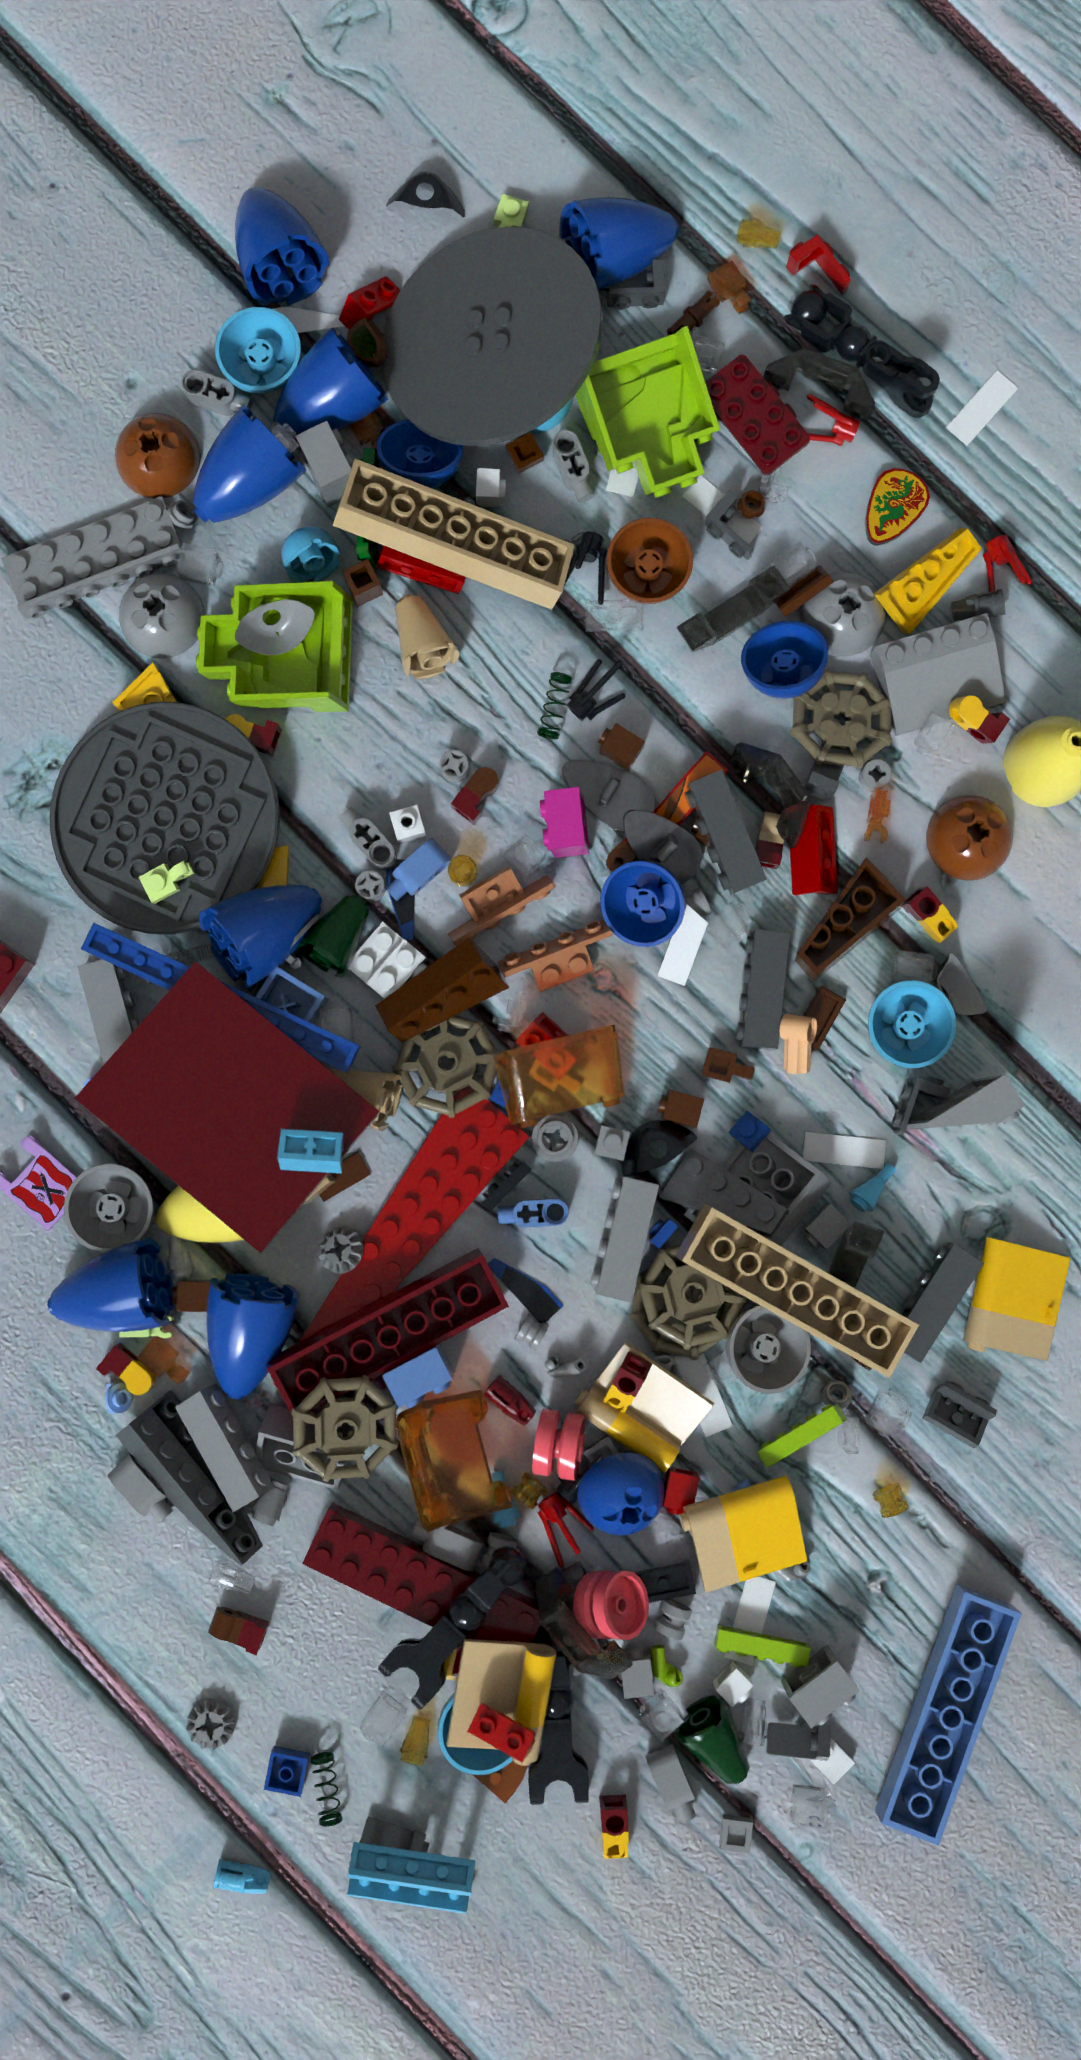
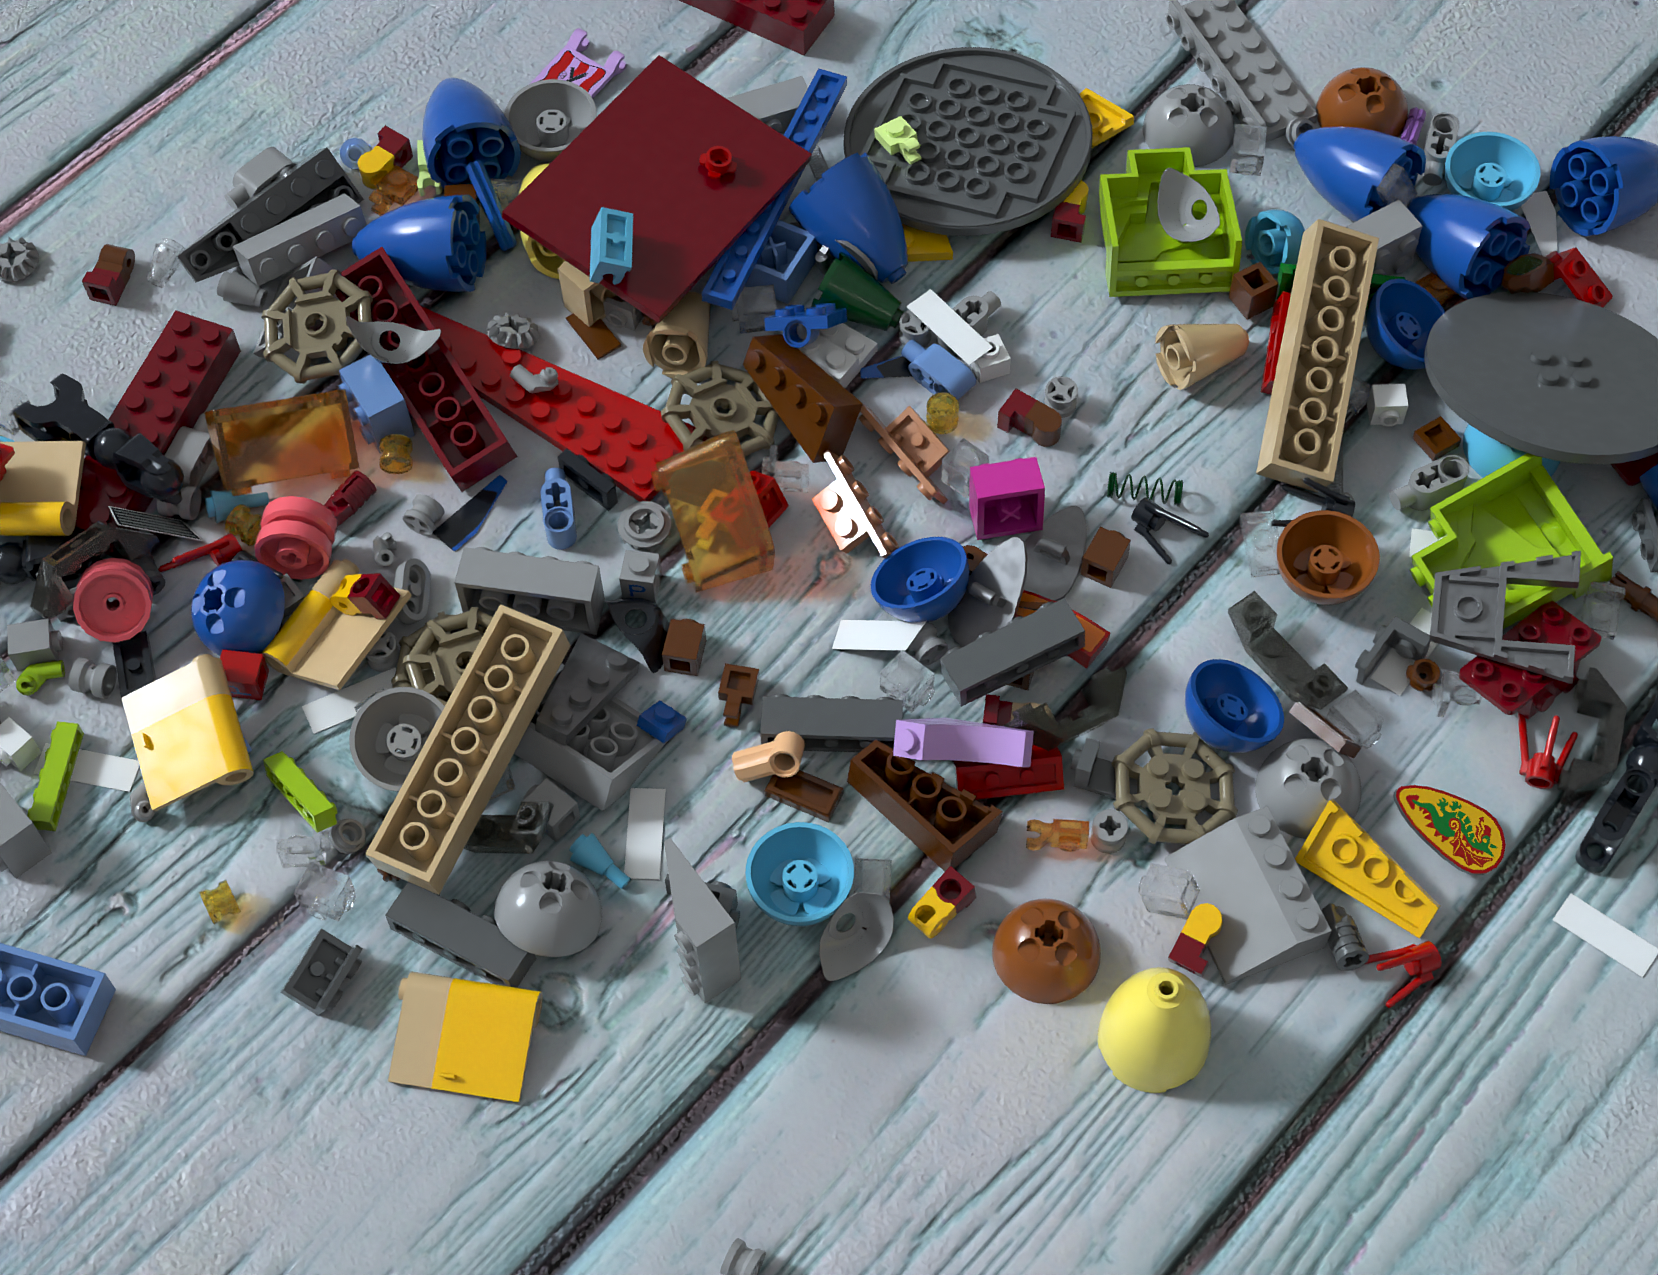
camera: 90 degrees right, 25 degrees down
none -> sticker [108,506,203,541]
none -> light grey piece [346,316,441,365]
none -> clear yellow wheel [379,434,413,474]
none -> light grey plate [394,558,431,625]
none -> blue axle [466,160,517,251]
none -> light grey piece [494,861,602,957]
none -> light grey arm [510,364,558,394]
none -> red plate [699,146,737,179]
none -> blue plate [764,303,847,348]
none -> lavender arch [893,718,1034,767]
none -> white sticker [906,289,993,365]
none -> medium lavender axle [1400,107,1426,145]
none -> flat silver wing [1430,551,1581,683]

